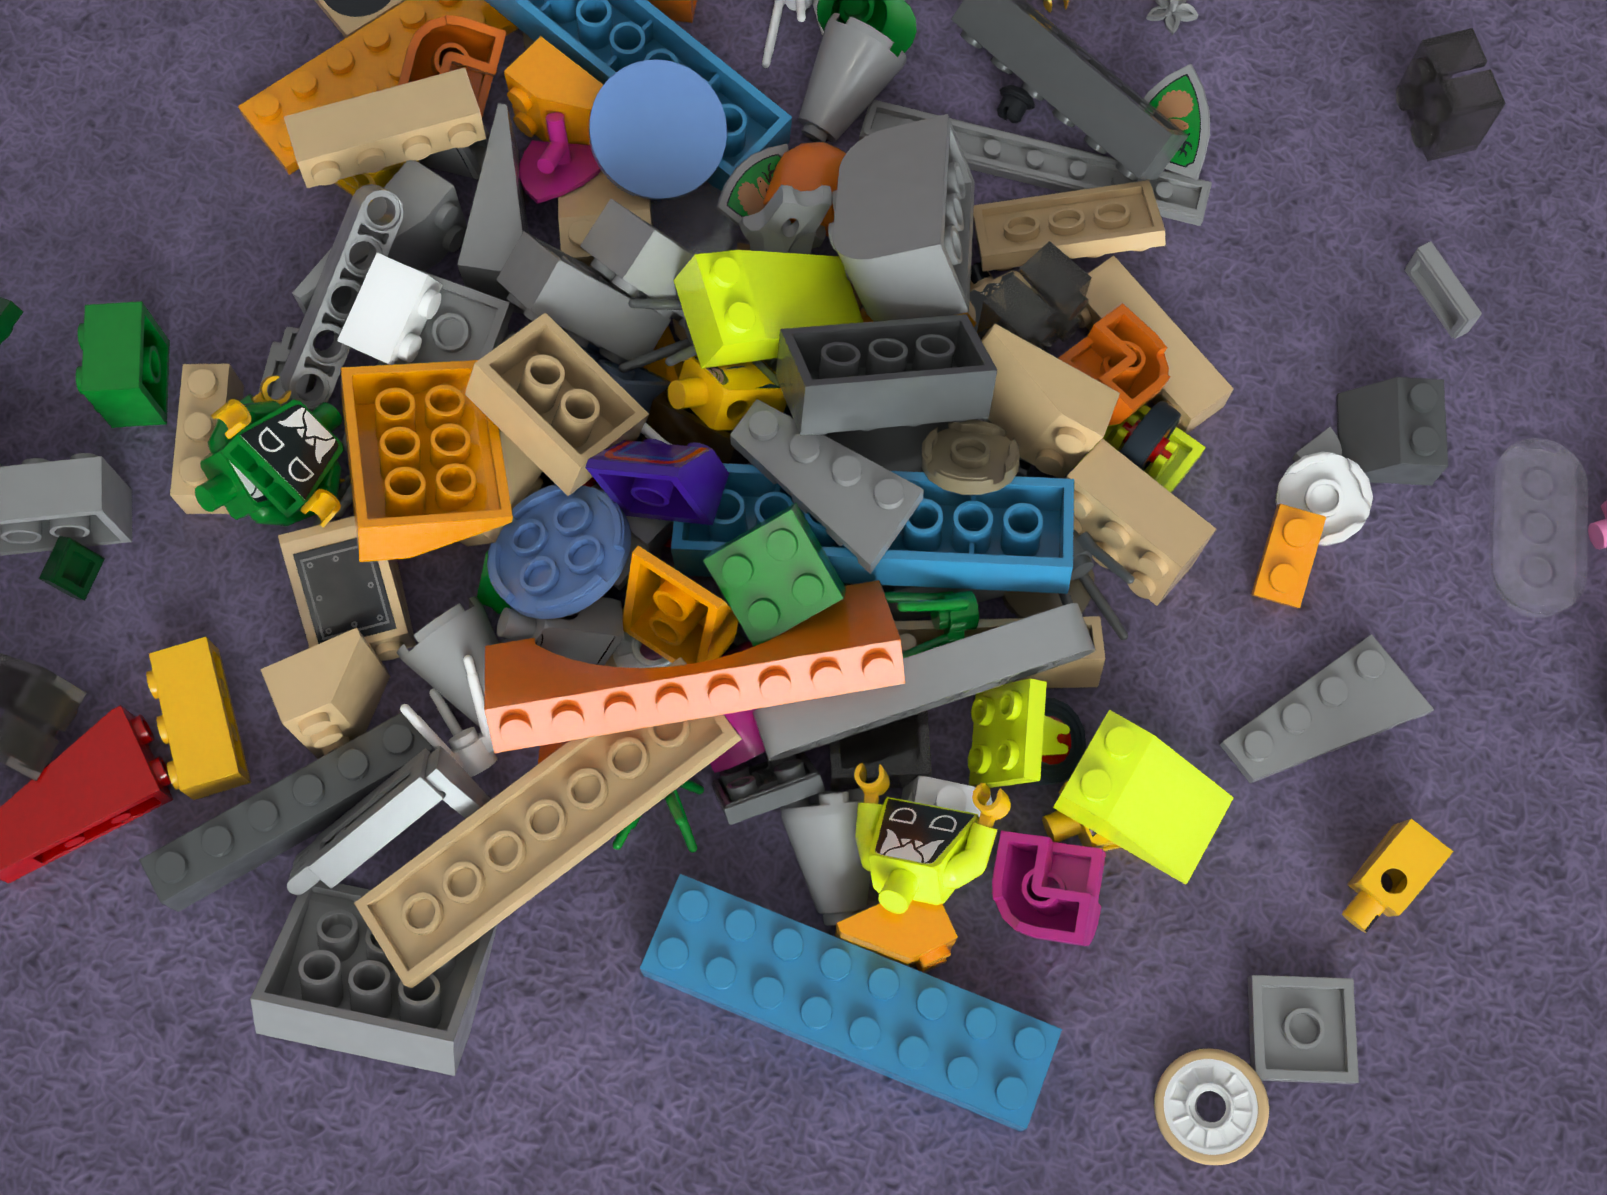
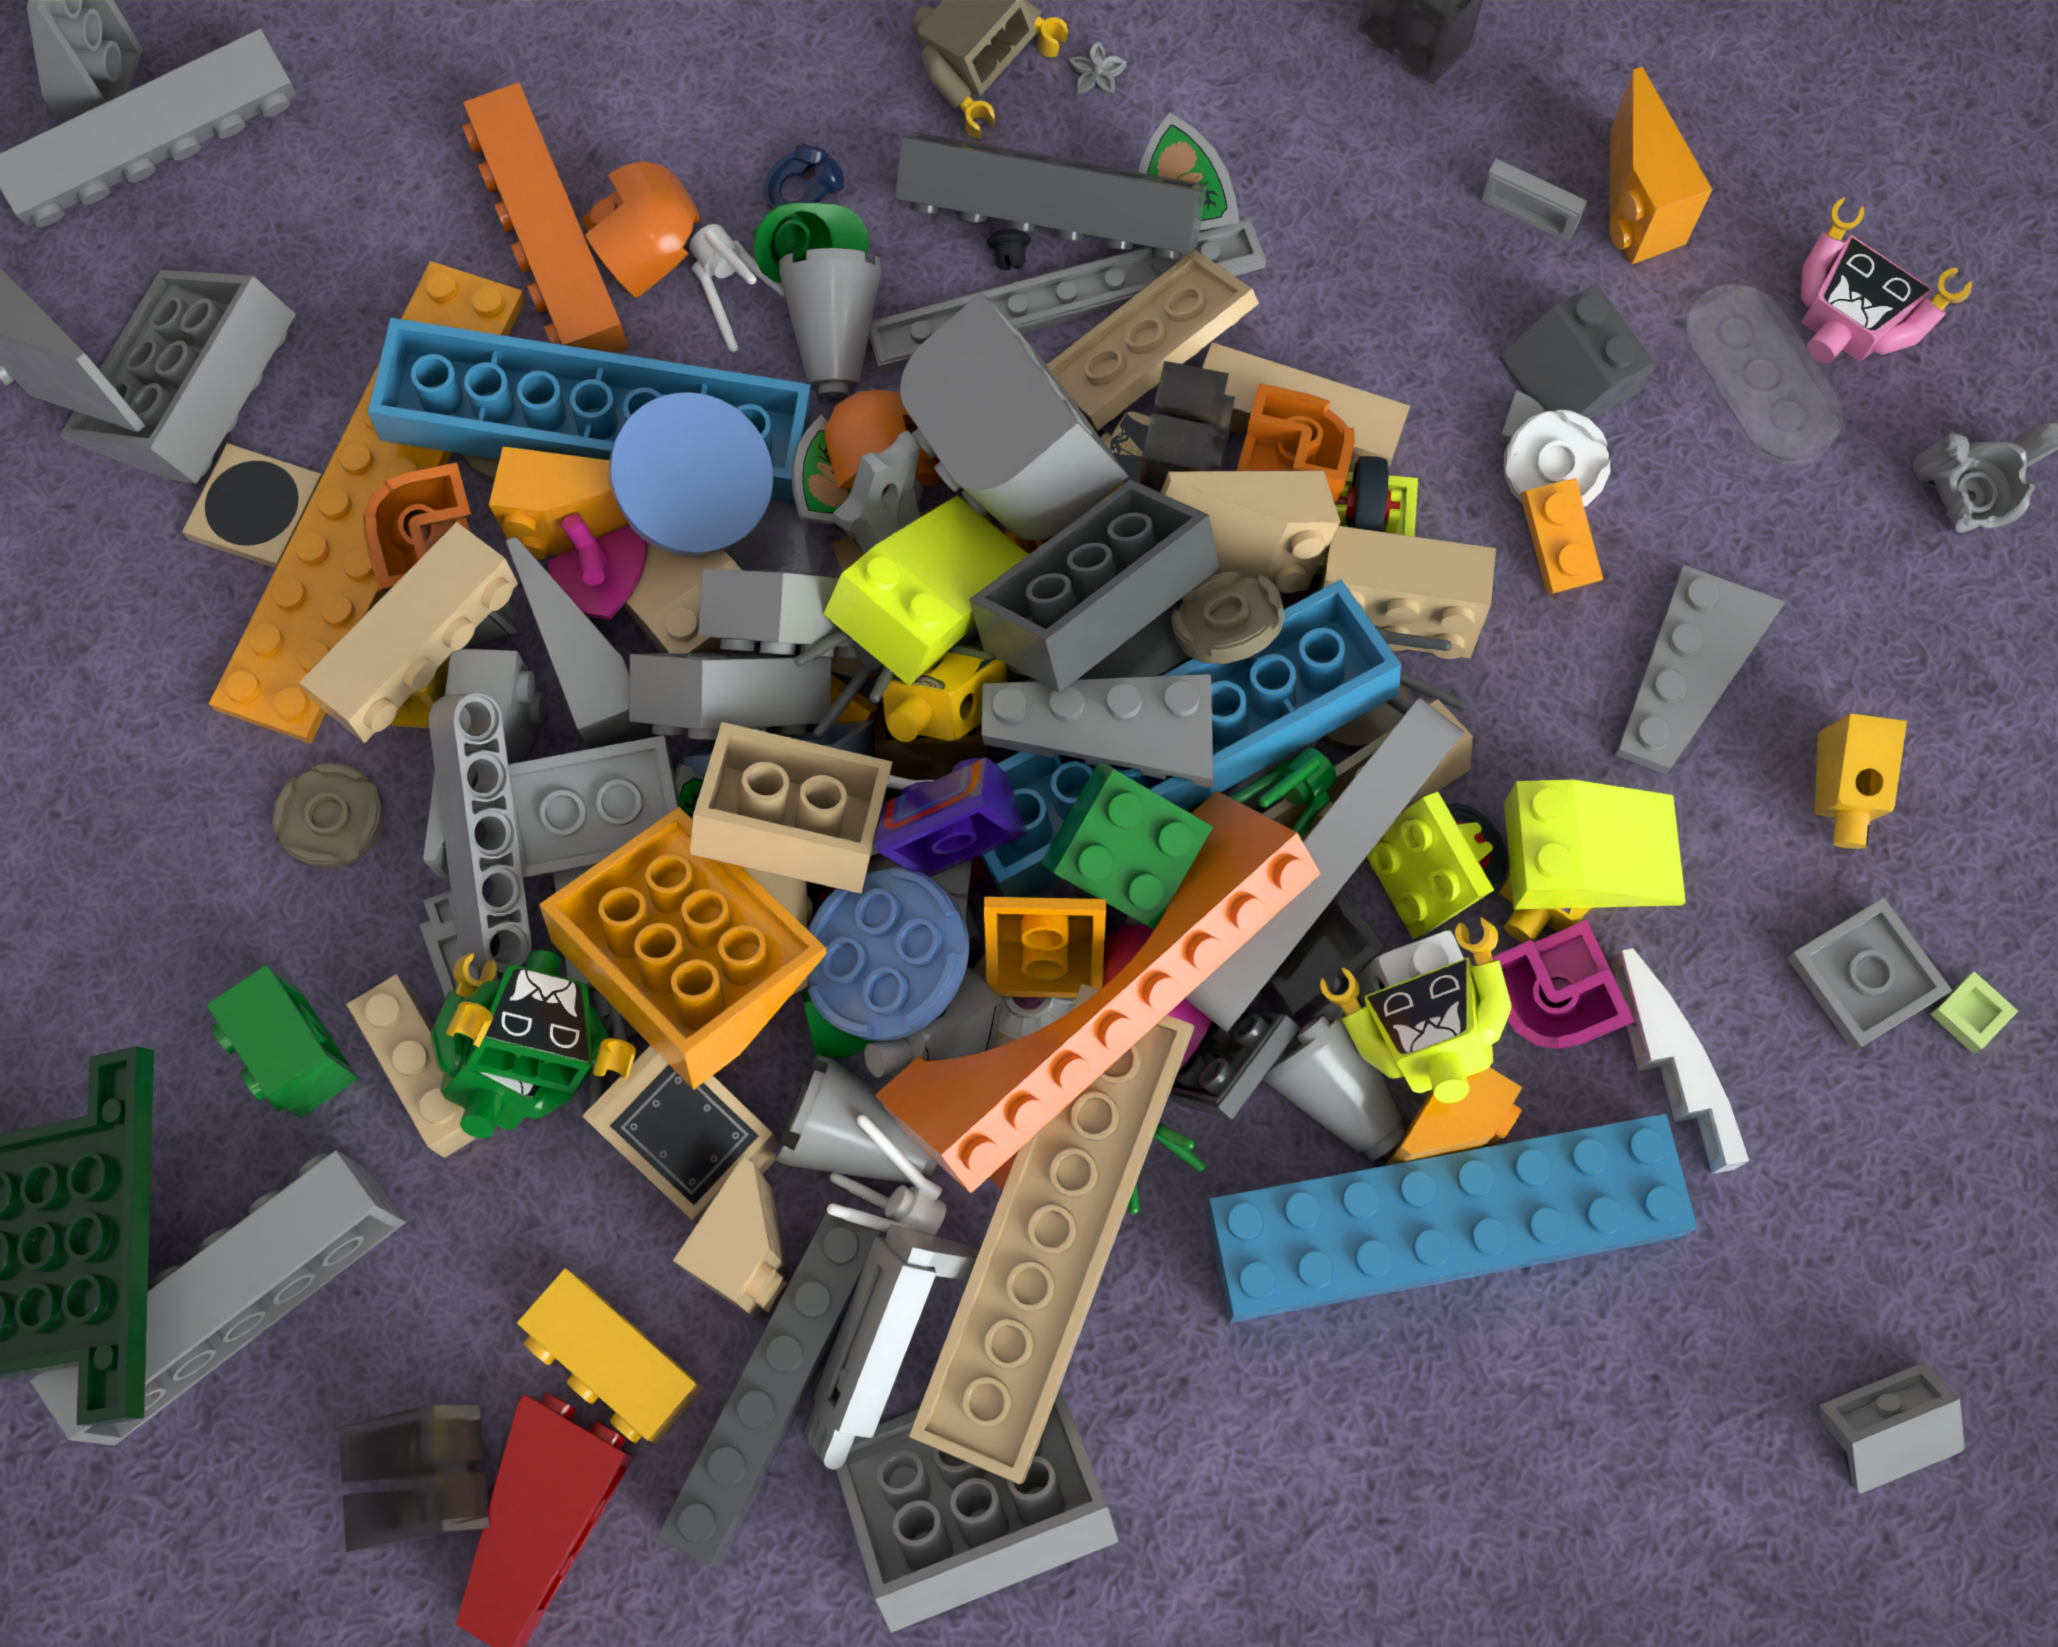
camera: 30 degrees left, 0 degrees up
dark green tile [39,536,105,601] -> none
white brick [337,253,443,365] -> none
white wheel [1154,1048,1269,1165] -> none
none -> dark tan tile [272,763,385,869]
none -> light orange slope [1609,67,1712,264]
none -> white slope [1610,948,1749,1174]
none -> yellowish green plate [1930,971,2018,1054]

